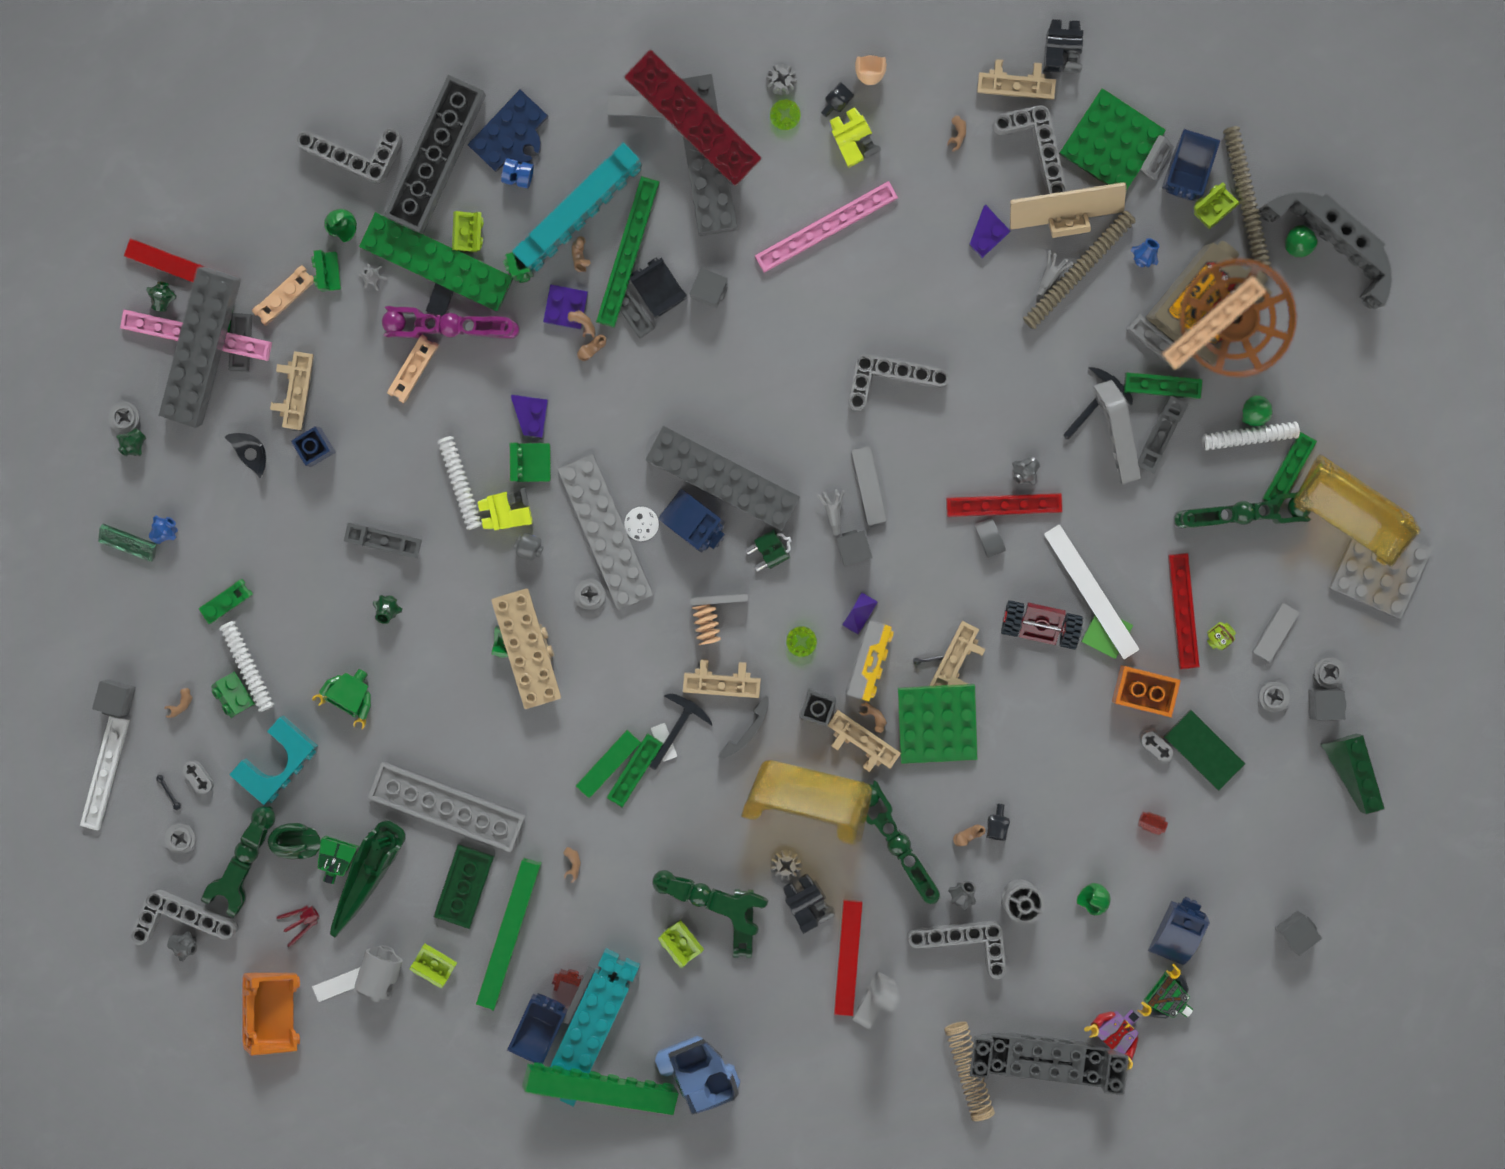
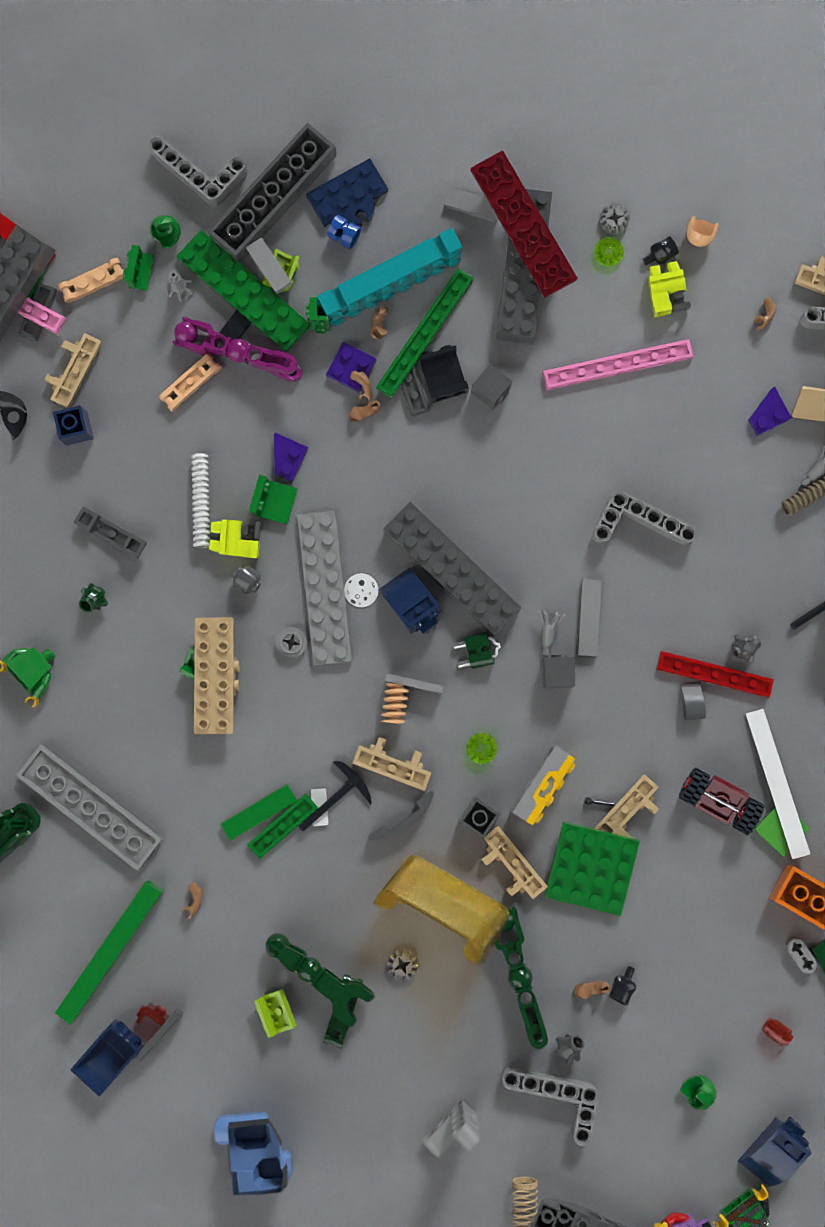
camera: 15 degrees right, 5 degrees down
lime bracket [409,943,457,988] -> none
dark green tile [433,844,494,929] -> none
green brick [522,1063,679,1115] -> none
teal brick [550,948,640,1107] -> none
black hips [783,873,835,934] -> none
red tile [834,900,863,1016] -> none
dark purple slope [842,592,878,634] -> none
medium nougat piece [859,703,887,733] -> none
light grey cylinder [1001,879,1044,924] -> none
none -> light grey tile [246,237,292,294]

